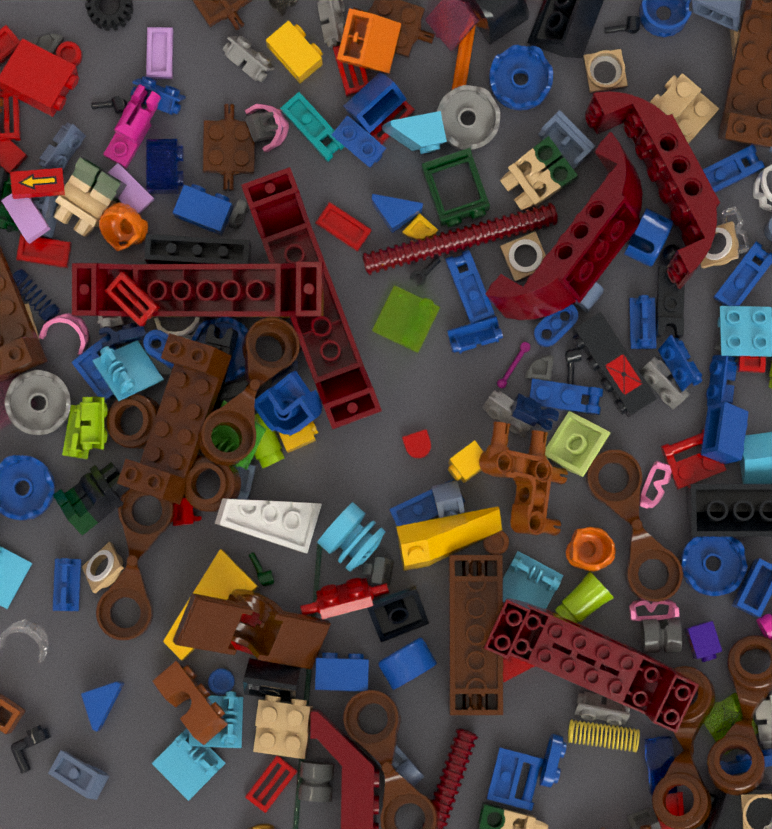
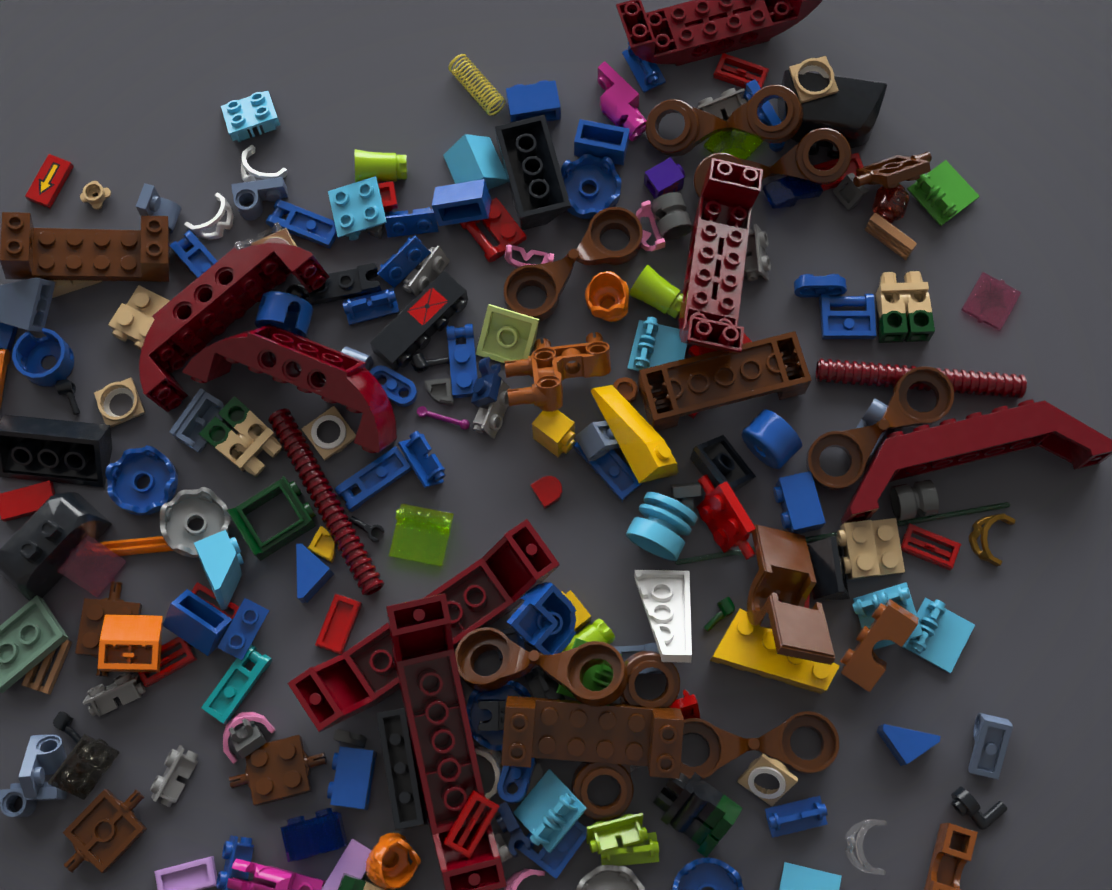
camera: 105 degrees left, 10 degrees down
blue tile [208,668,235,695] -> none
yellow piece [266,20,323,84] -> none
light yellow piece [568,719,640,753] -> none

